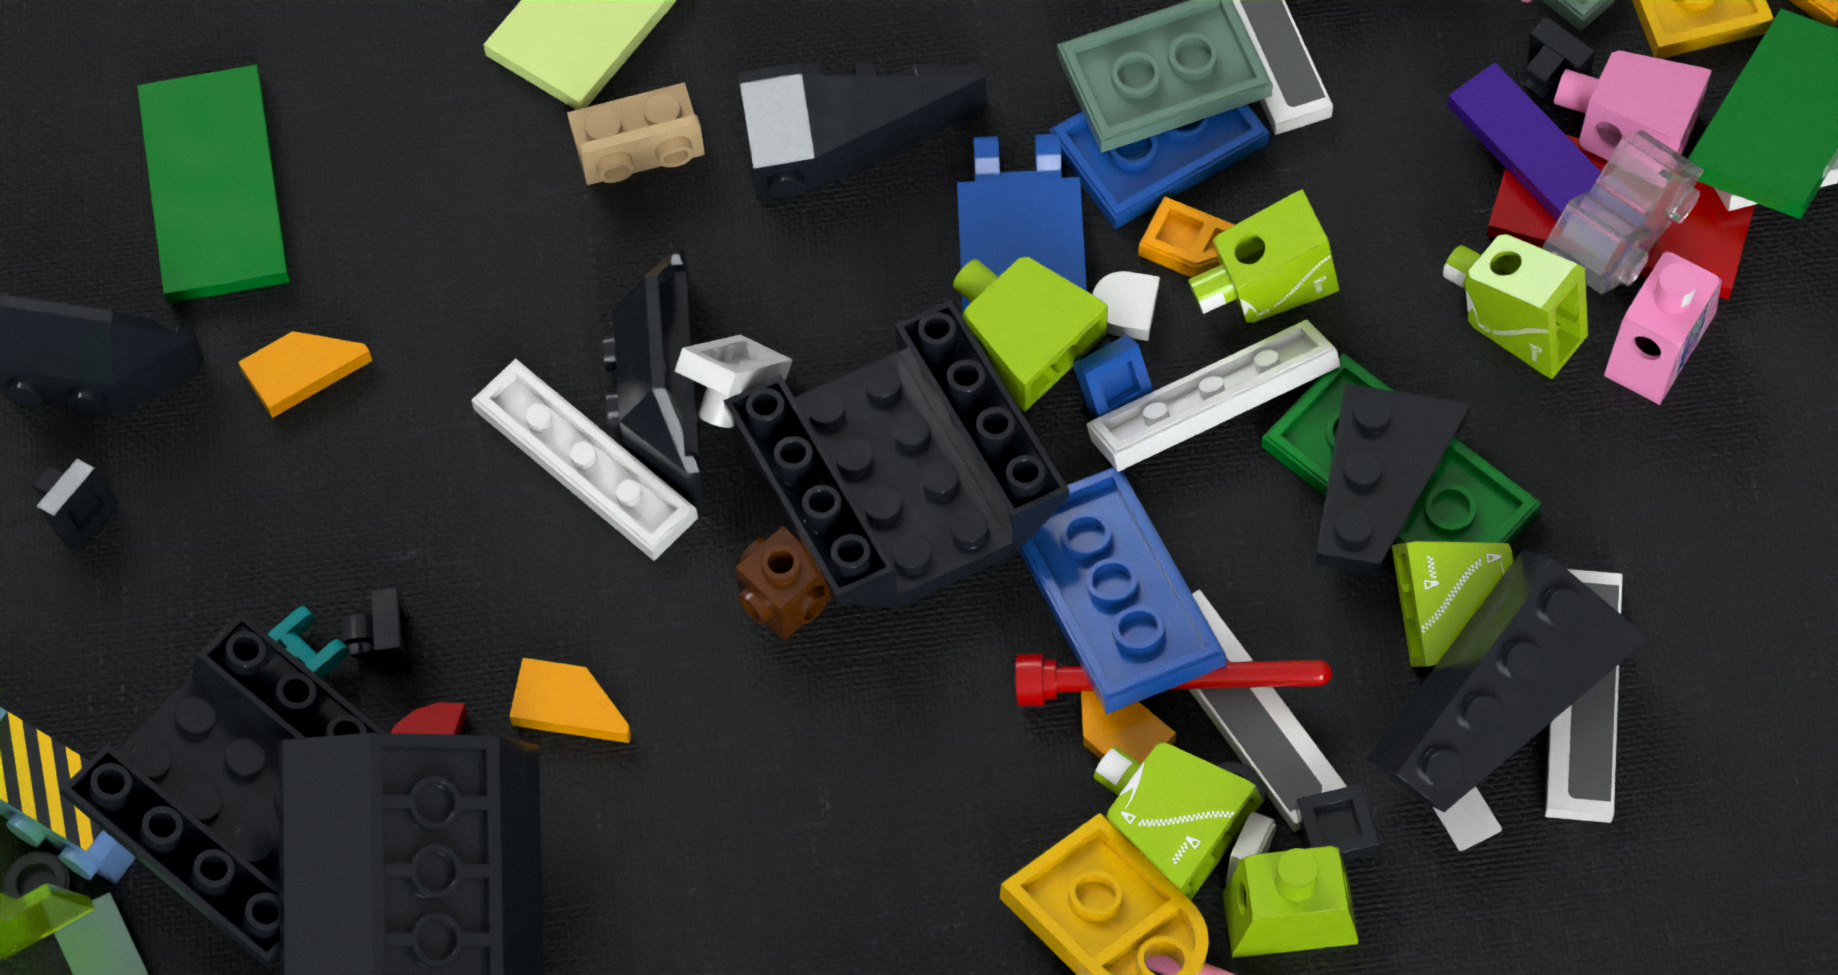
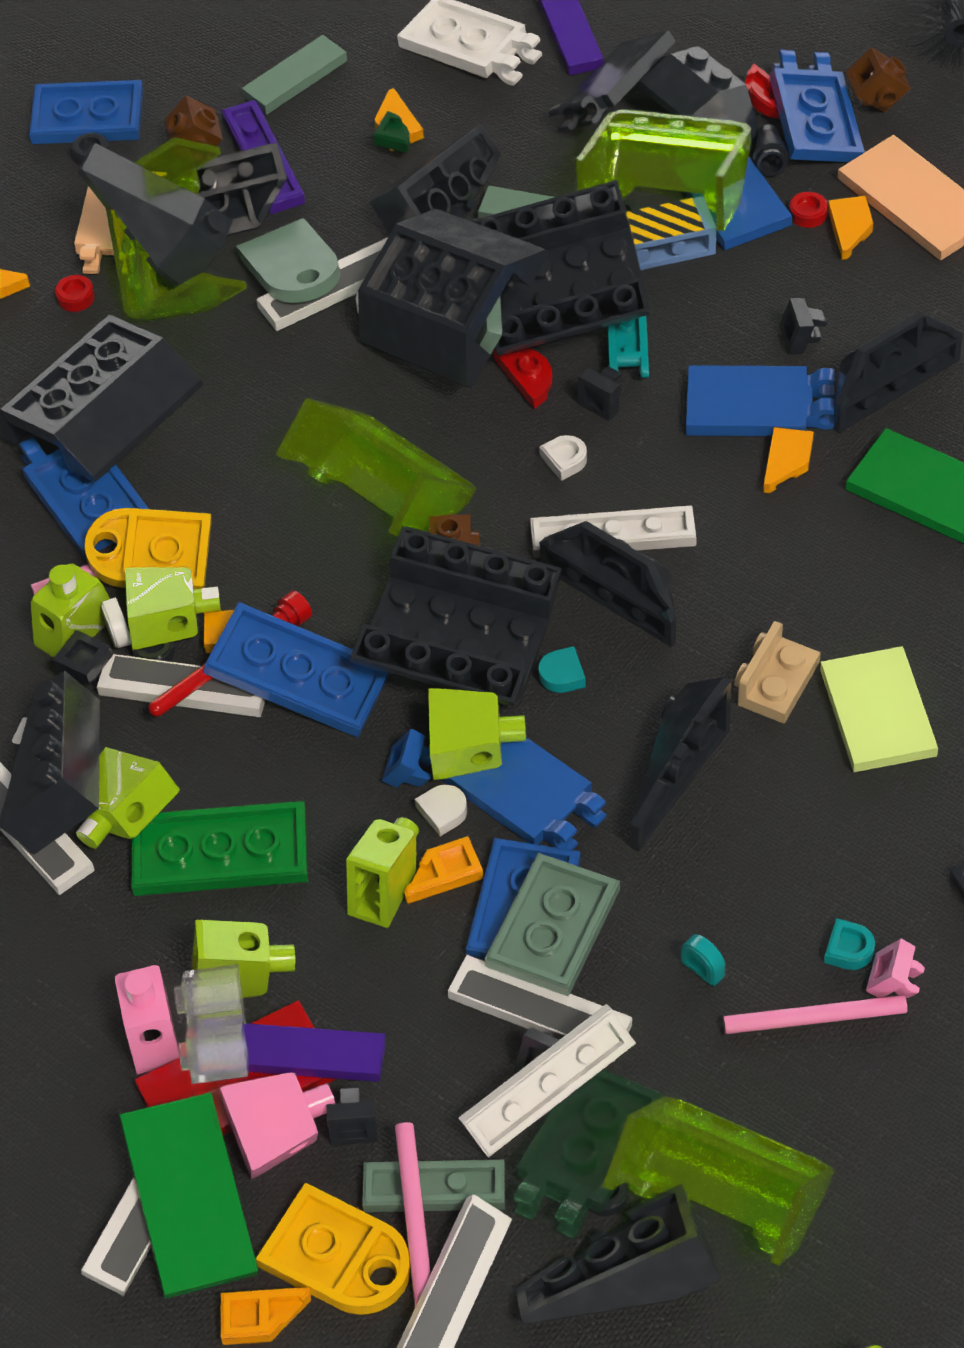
camera: 135 degrees right, 10 degrees down
light orange tile [509,658,631,743] -> none
white tile [675,335,793,428] -> none
white tile [1087,320,1340,472] -> none
black wing [1315,383,1472,575] -> none
none -> clear neon green windscreen [276,398,477,536]
none -> white tile [539,435,587,481]
none -> teal tile [539,646,586,693]
none -> blue tile [686,366,835,436]

